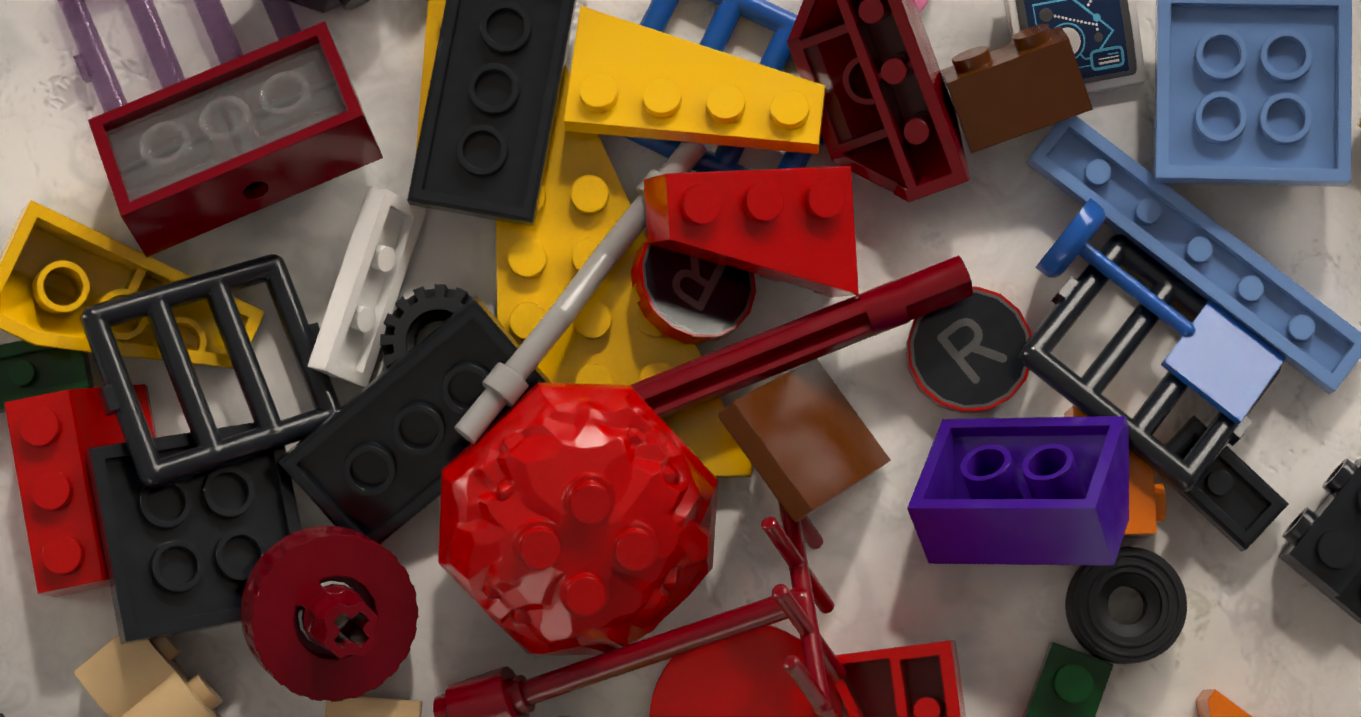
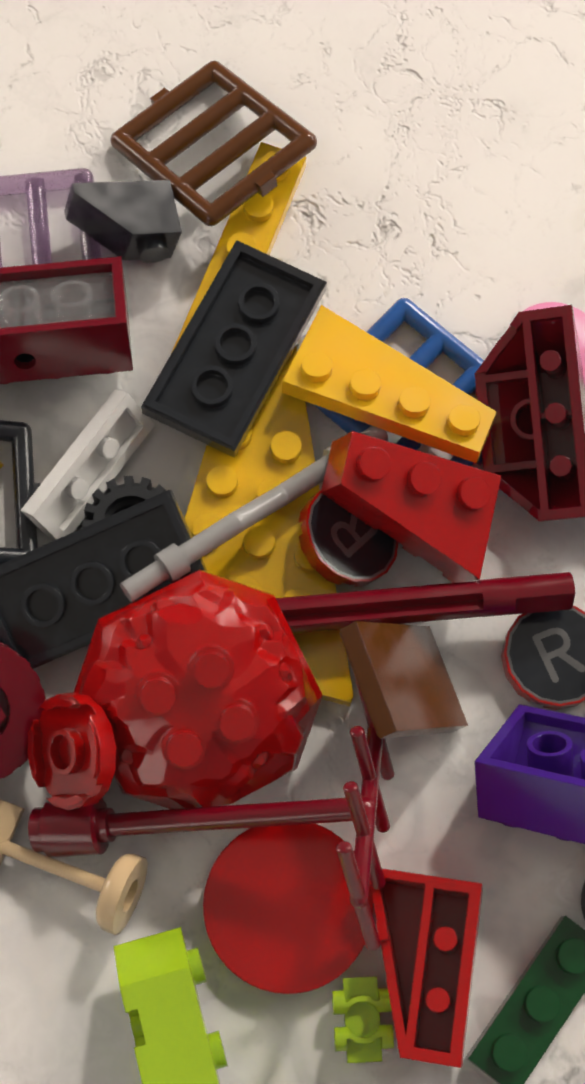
camera: 10 degrees right, 10 degrees down
none -> red tile [27,692,117,810]

